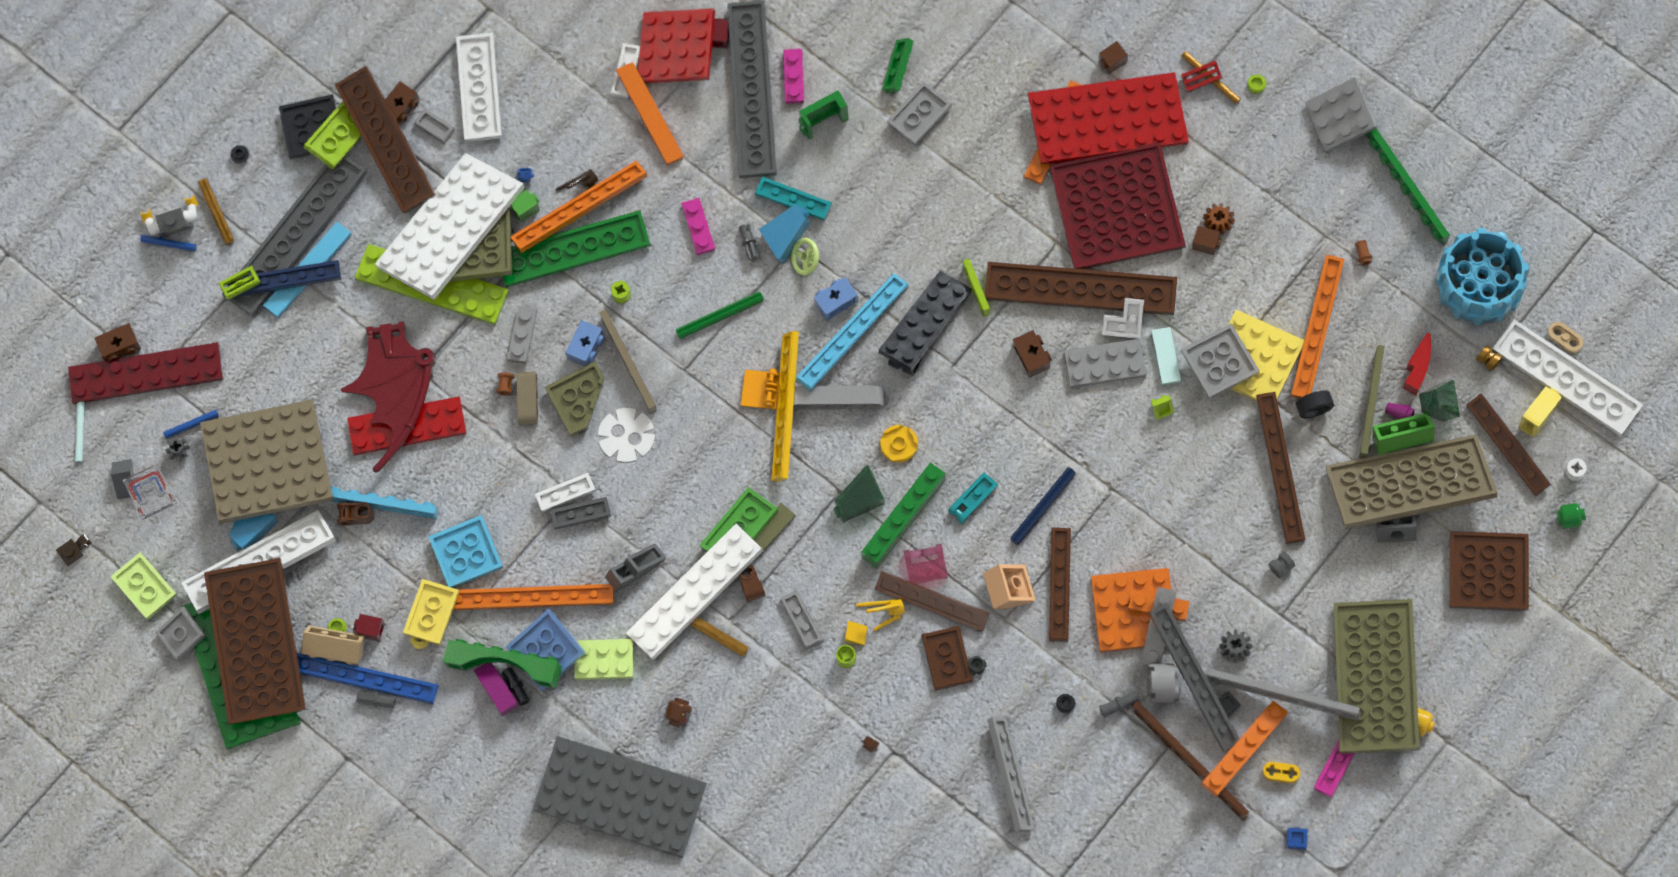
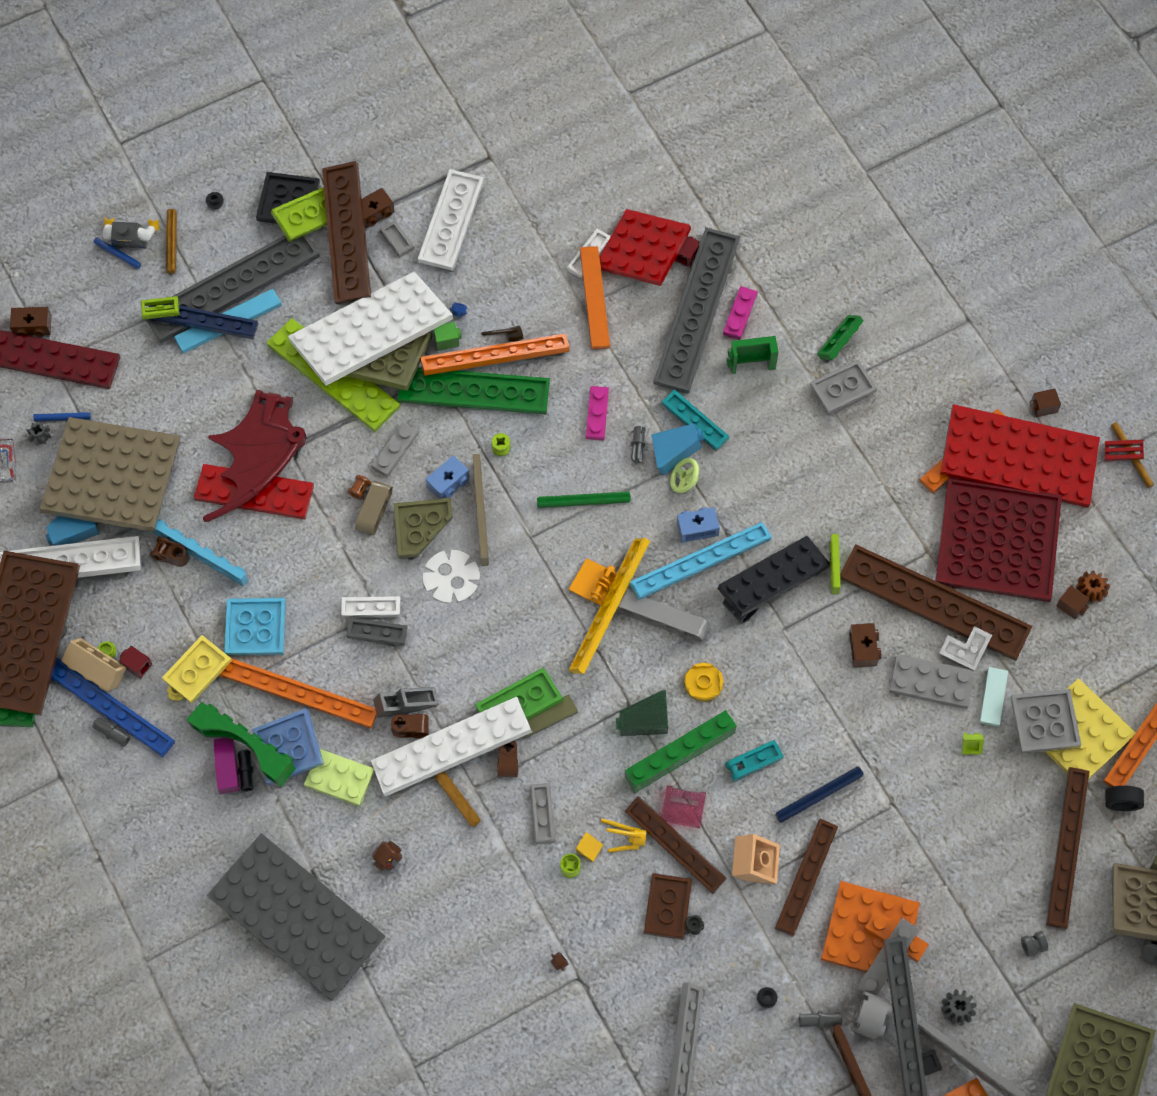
camera: 15 degrees right, 5 degrees down
none -> reddish brown piece [391,714,429,738]

